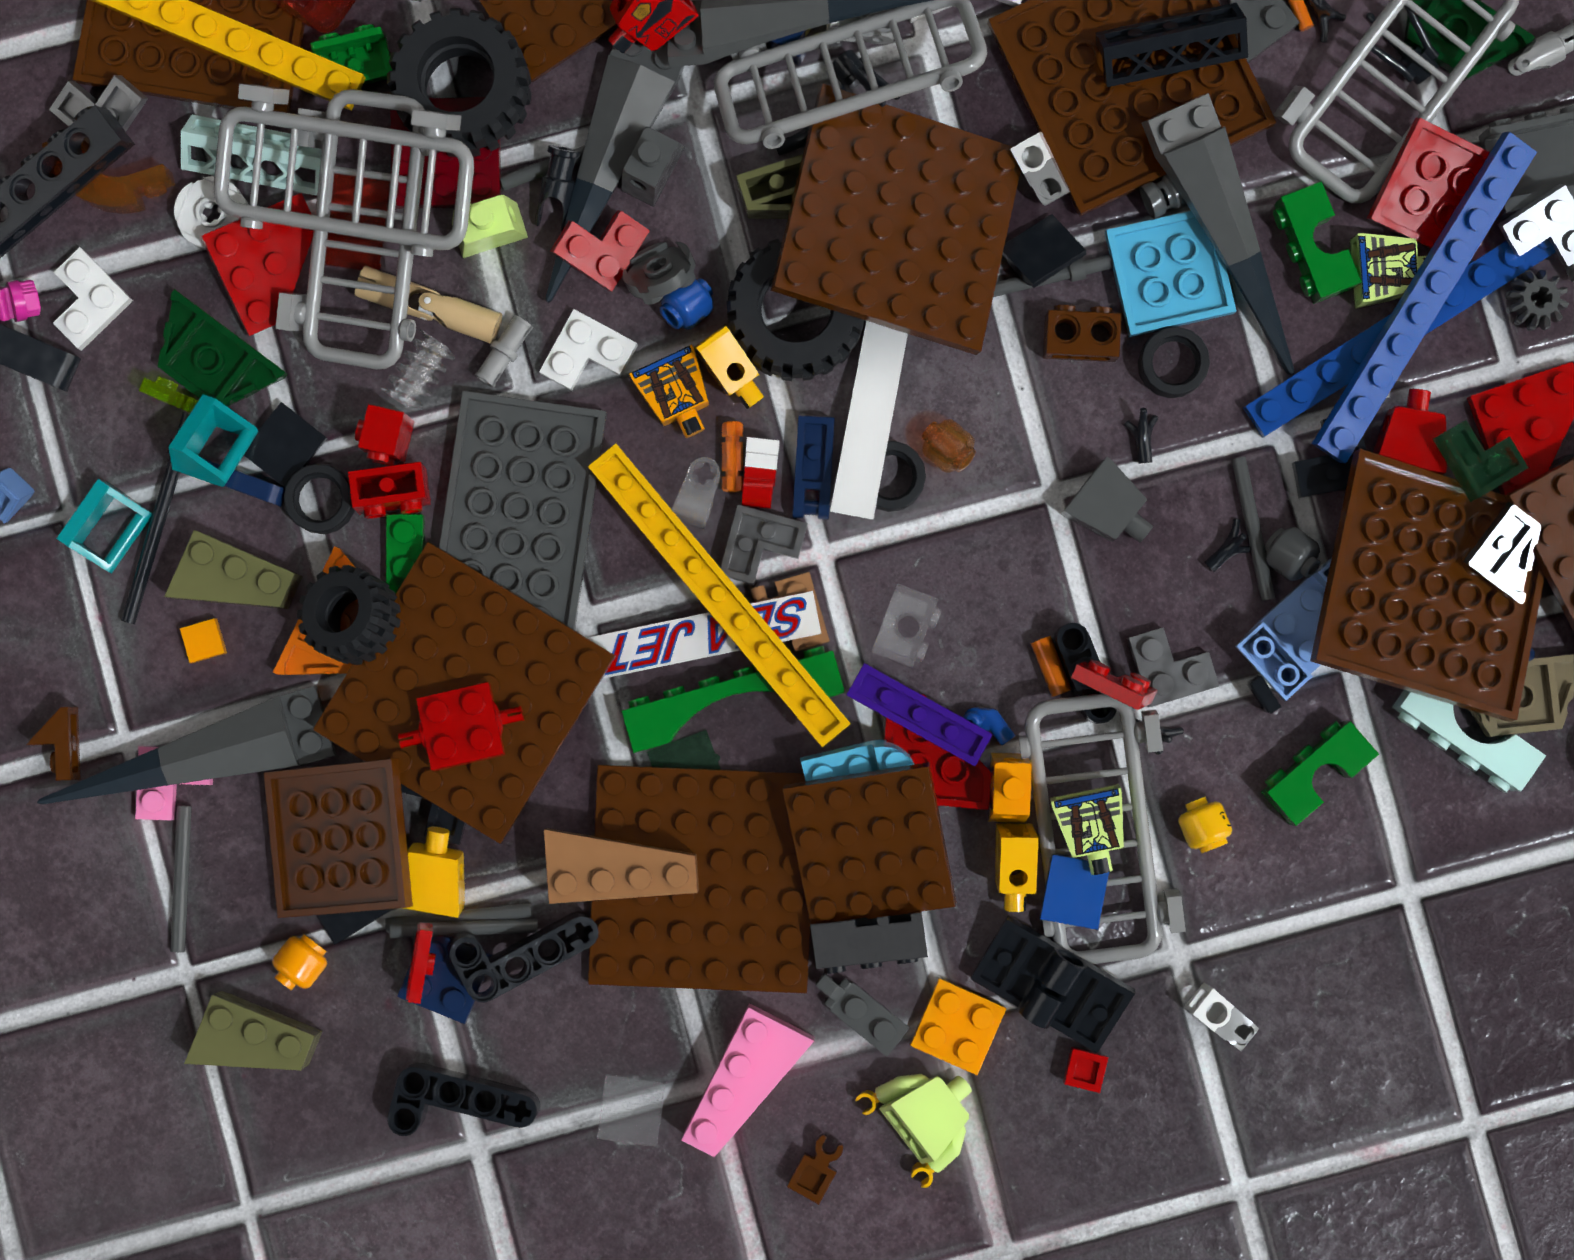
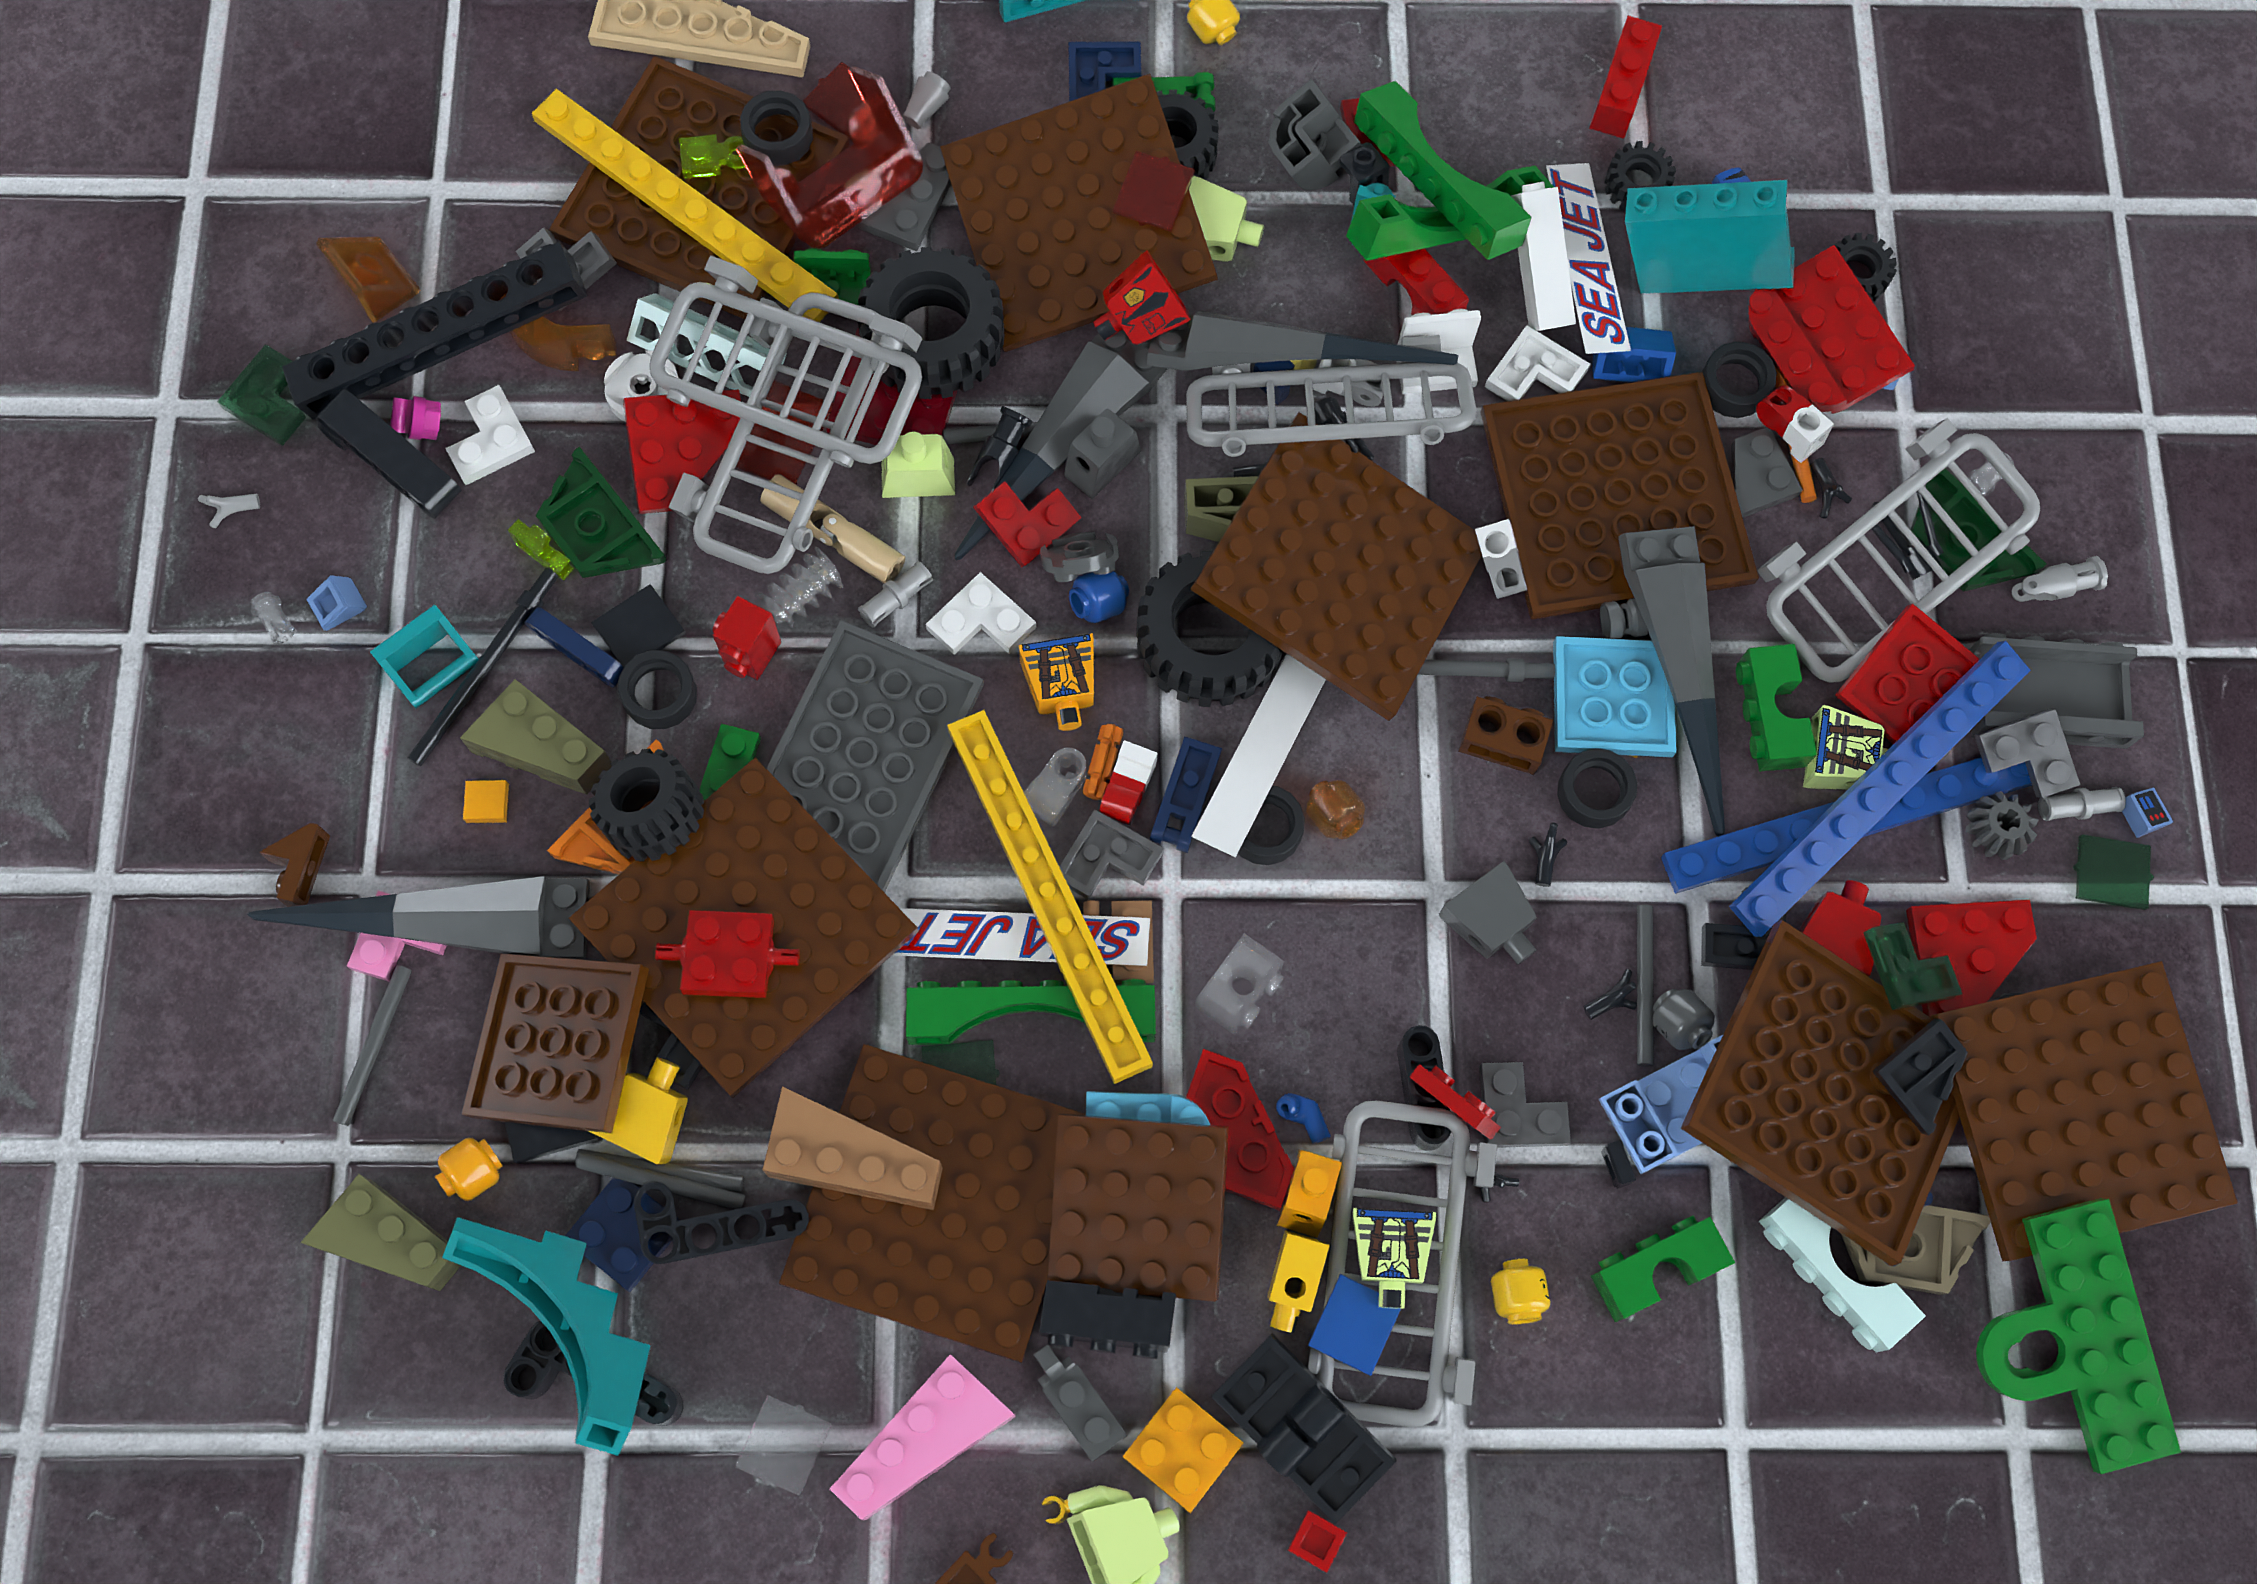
camera: 10 degrees right, 15 degrees down
teal tile [168,394,258,487] -> none
red brick [348,462,431,519] -> none
red plate [406,922,436,1004] -> none
yellow torso [693,326,764,409] -> none
dark purple plate [846,663,993,766] -> none
black piece [1002,214,1087,288] -> none
orange hinge [1030,635,1072,697] -> none
black fence [1095,2,1248,87] -> none
leg [1184,982,1259,1052] -> none
none -> teal arch [442,1217,651,1456]

